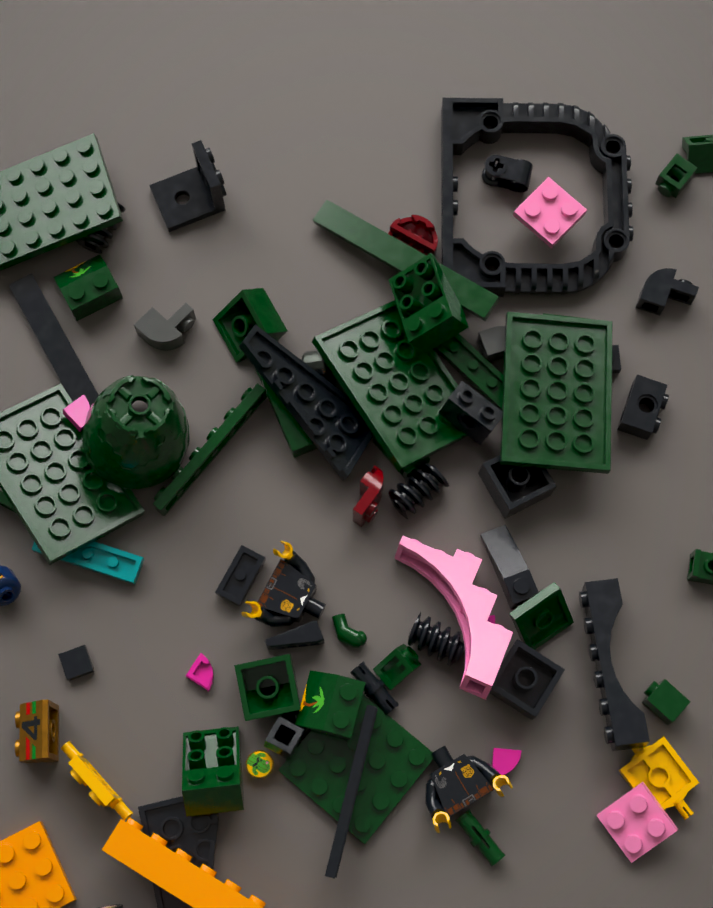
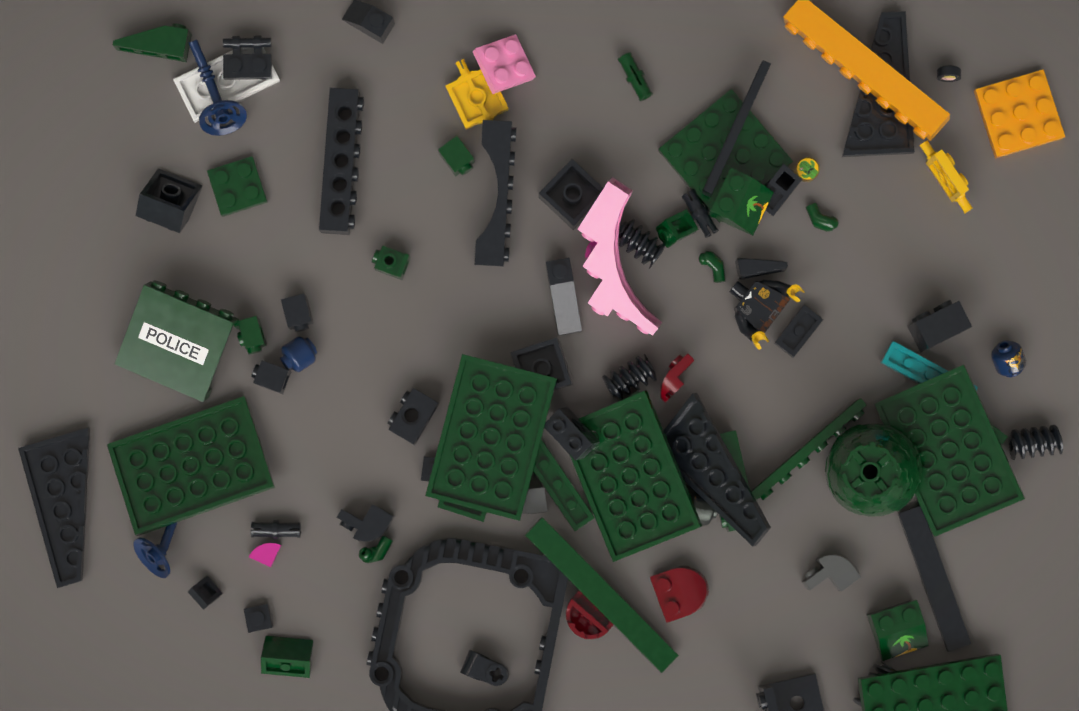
camera: 170 degrees left, 10 degrees up
pearl gold slope [15,699,59,763] -> none
black tile [58,645,95,681] -> none
tile [63,395,90,432] -> none
dark green slope [182,726,244,817] -> none
dark pink tile [186,653,214,692] -> none
dark green slope [212,288,288,363] -> none
dark green slope [234,654,301,721] -> none
dark green slope [389,253,469,353] -> none
torso [425,746,513,833] -> none
dark pink tile [492,748,522,775] -> none
dark green plate [509,582,574,650] -> none
bright pink plate [513,177,587,249] -> none
dark green brick [655,153,697,198] -> none
none -> dark green arm [359,536,393,563]
none -> dark red slope [650,566,709,623]
none -> dark green arm [806,203,838,232]
none -> black brick [908,300,972,353]

